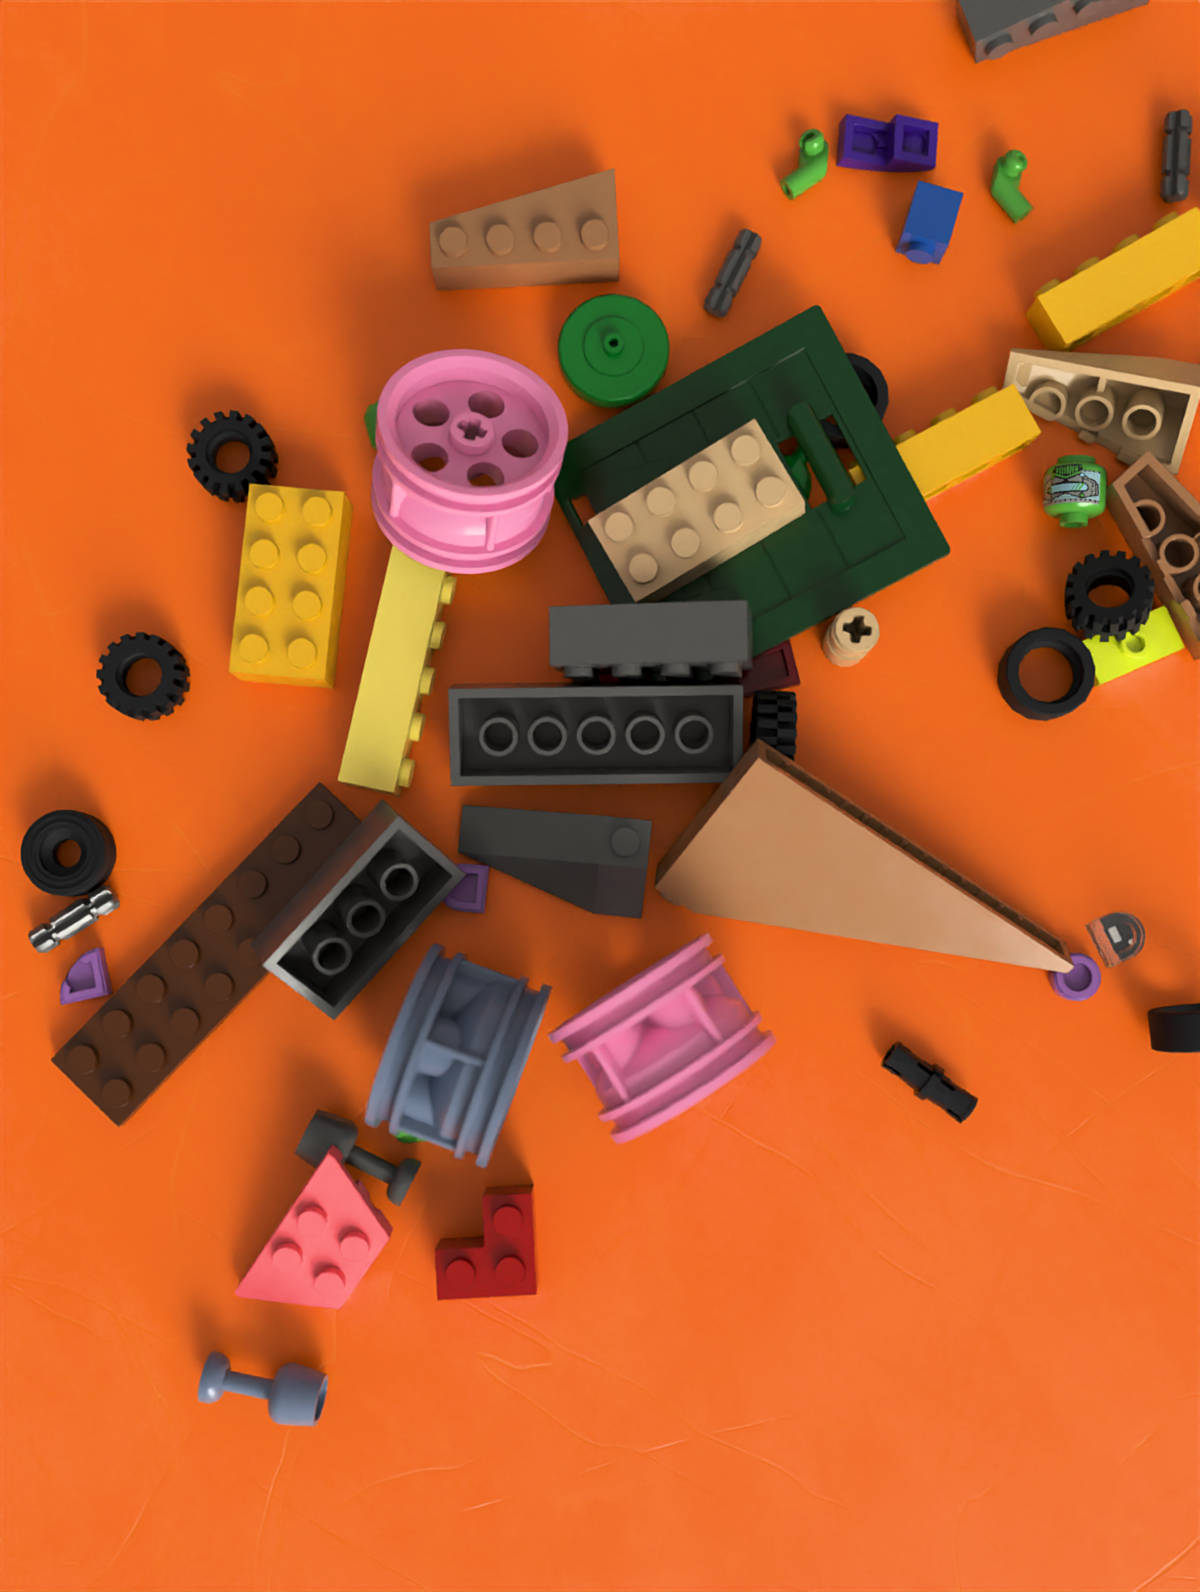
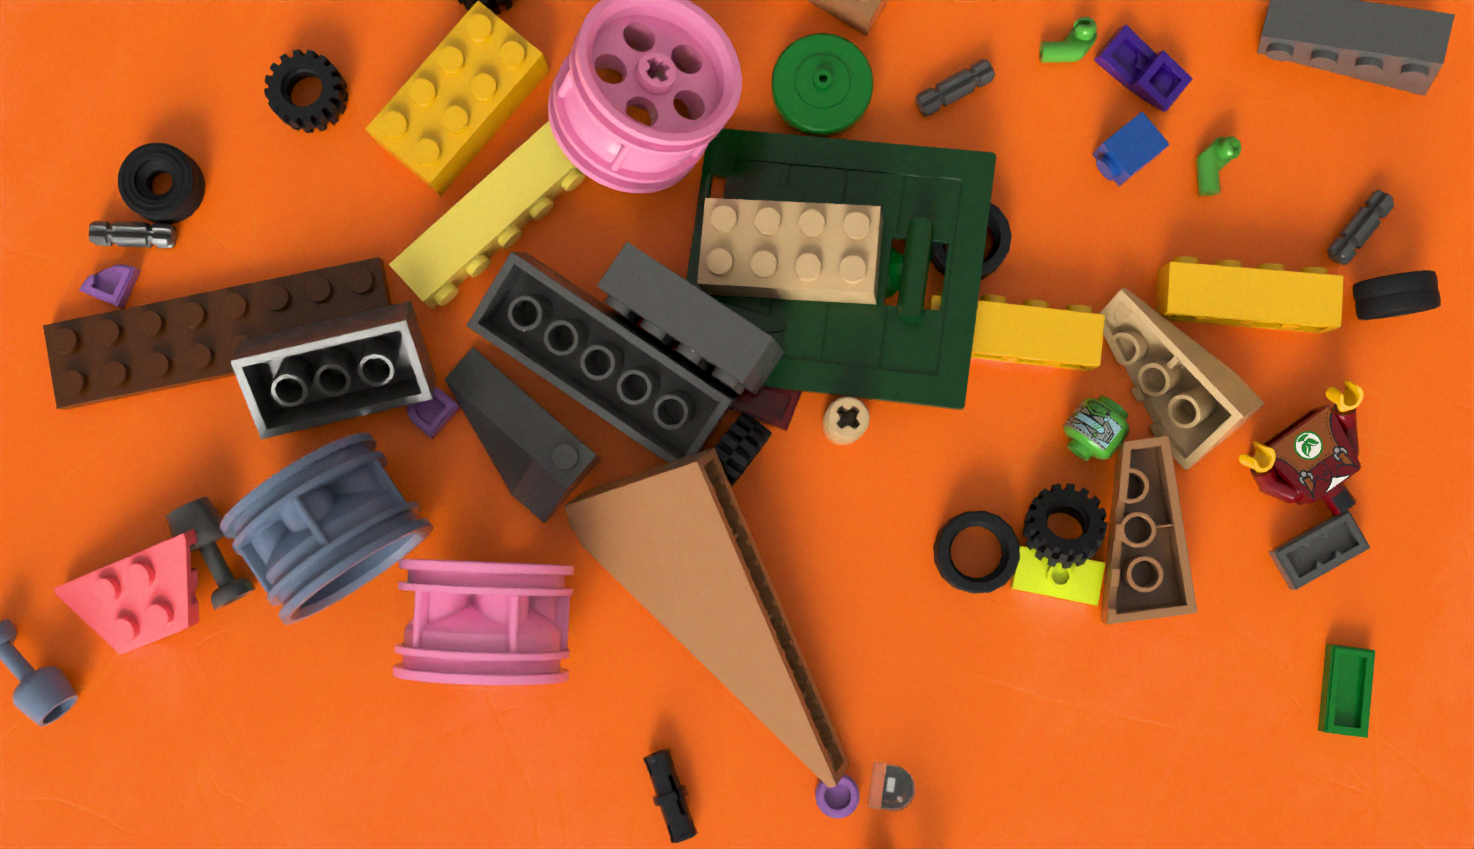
camera: 35 degrees right, 0 degrees up
red brick [435,1184,539,1300] -> none

